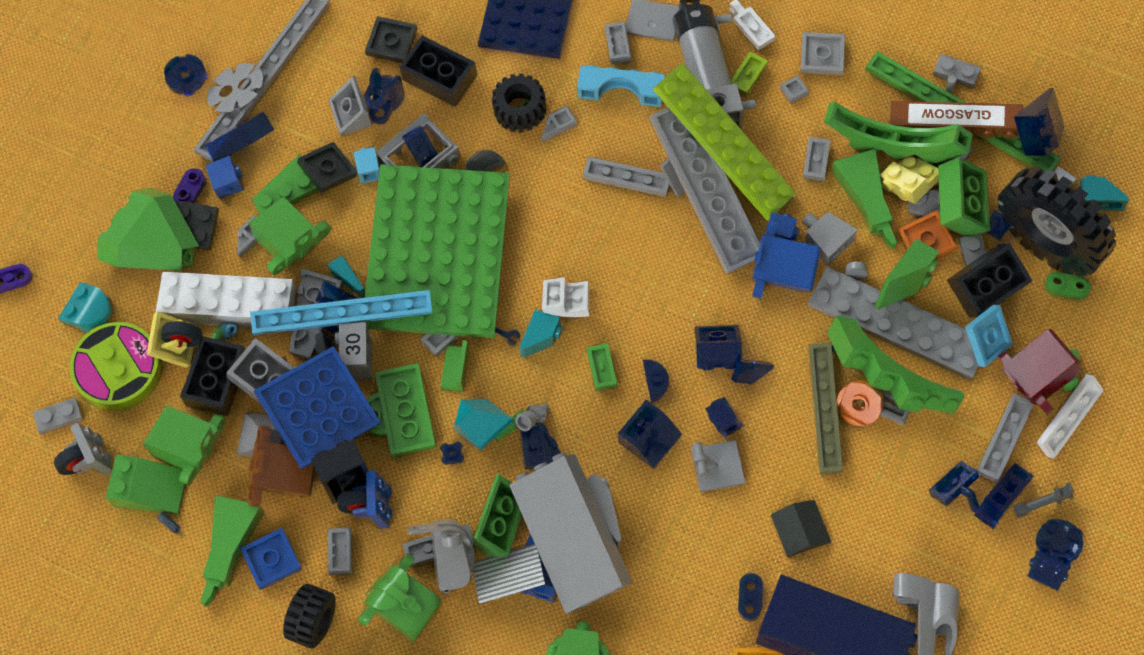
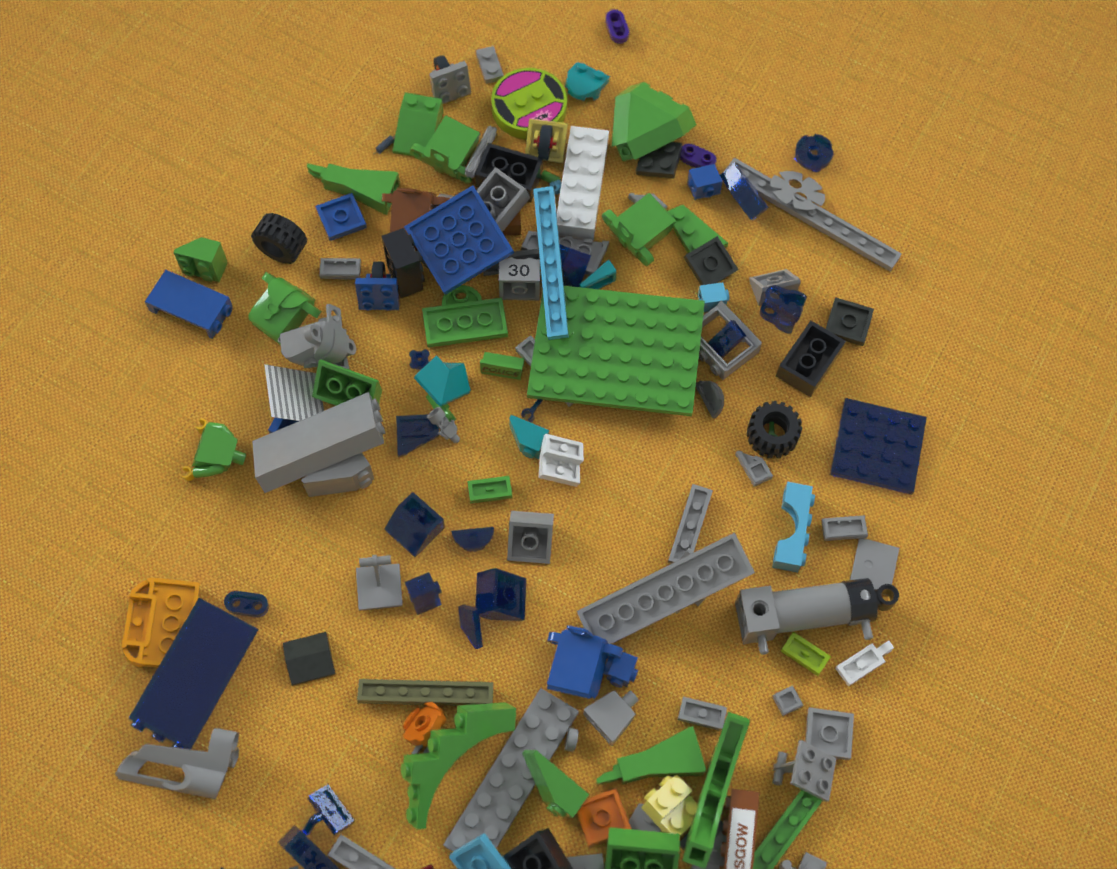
camera: 85 degrees right, 0 degrees up
lime plate [653,62,796,221] -> none
none -> light grey axle [465,126,497,178]
none -> light grey slope [507,511,554,564]
none -> light grey plate [772,740,836,802]

